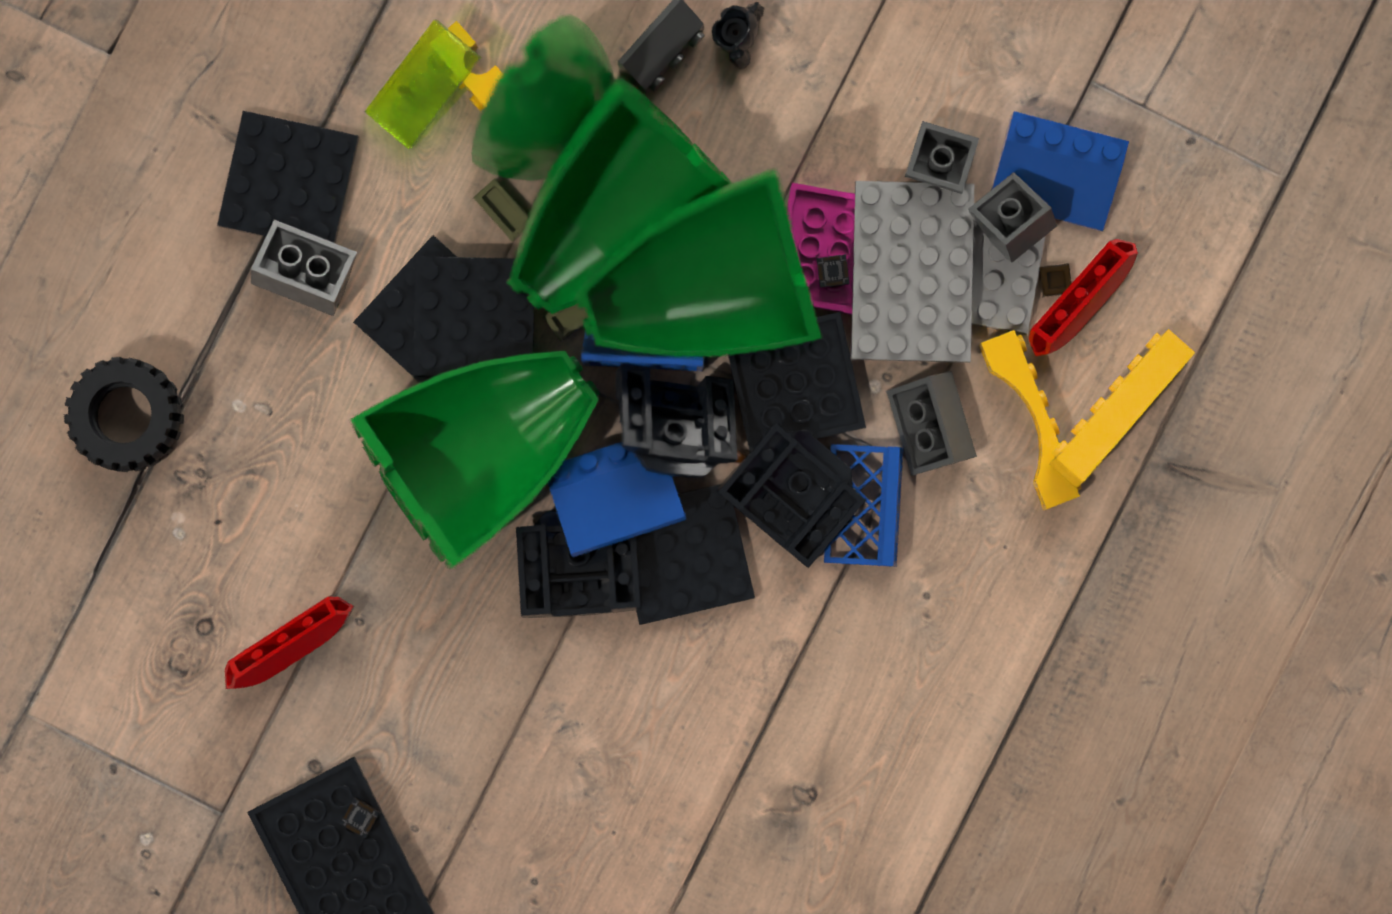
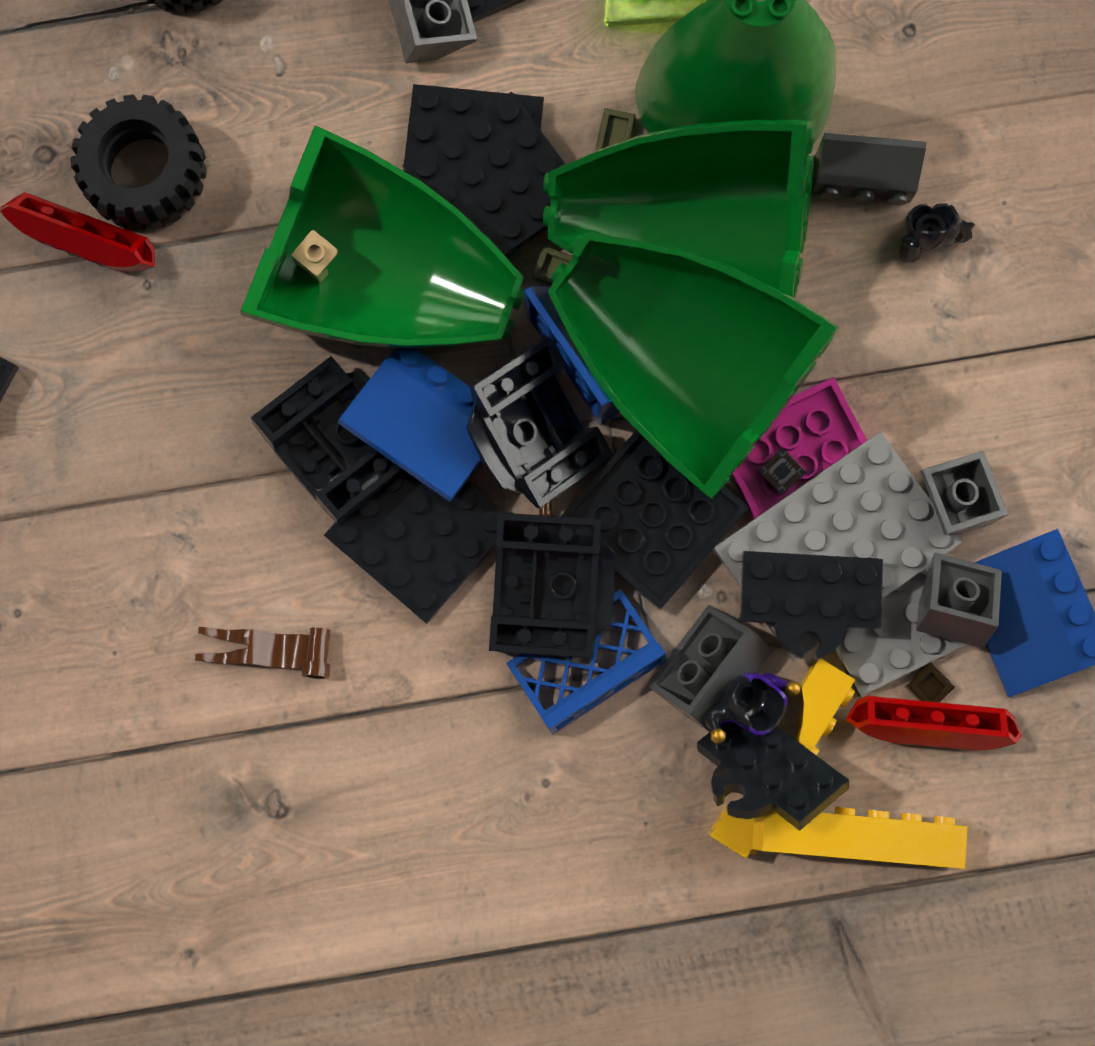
camera: 55 degrees right, 5 degrees down
none -> black tyre [70,94,207,231]
none -> reddish brown flag [195,626,330,679]
none -> tan bracket [291,230,338,284]
none -> black plate [697,723,849,831]
none -> black piece [705,672,801,744]
none -> black plate [739,551,883,660]

